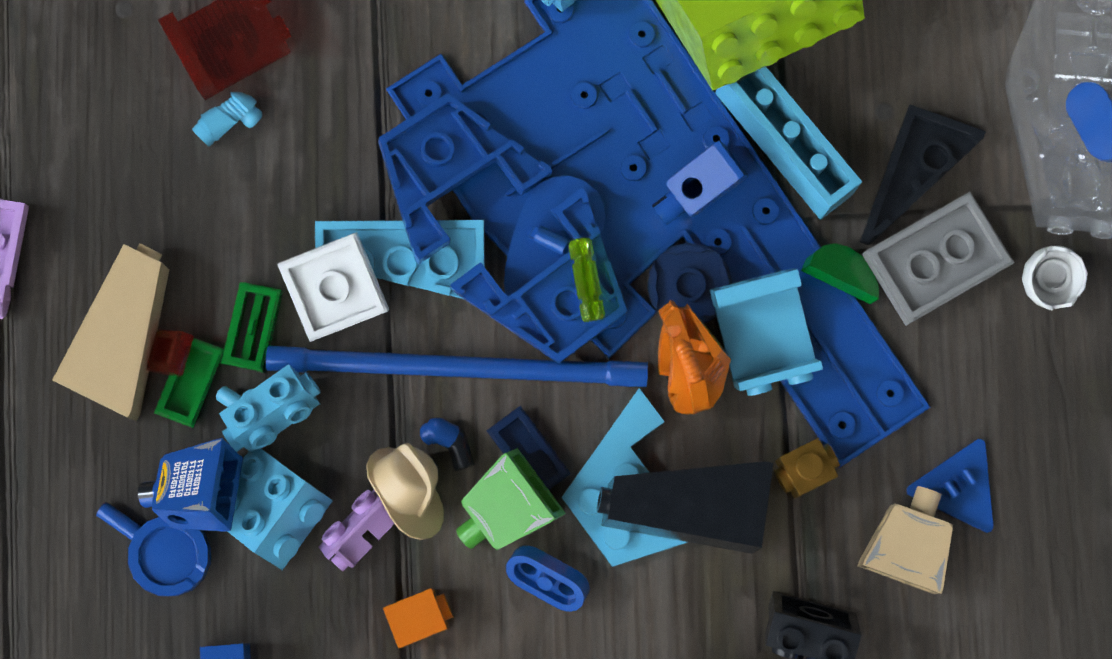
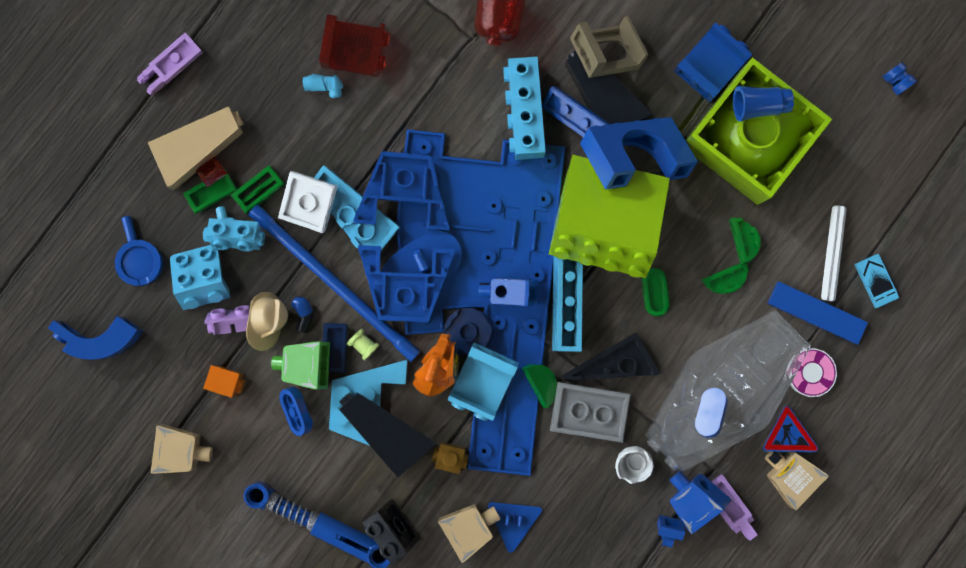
camera: 30 degrees right, 5 degrees up
blue torso [138,438,243,531] -> none
clear neon green axle [569,238,605,322] -> none
none -> yellowish green bush [347,328,380,361]
none -> green tile [641,268,670,317]

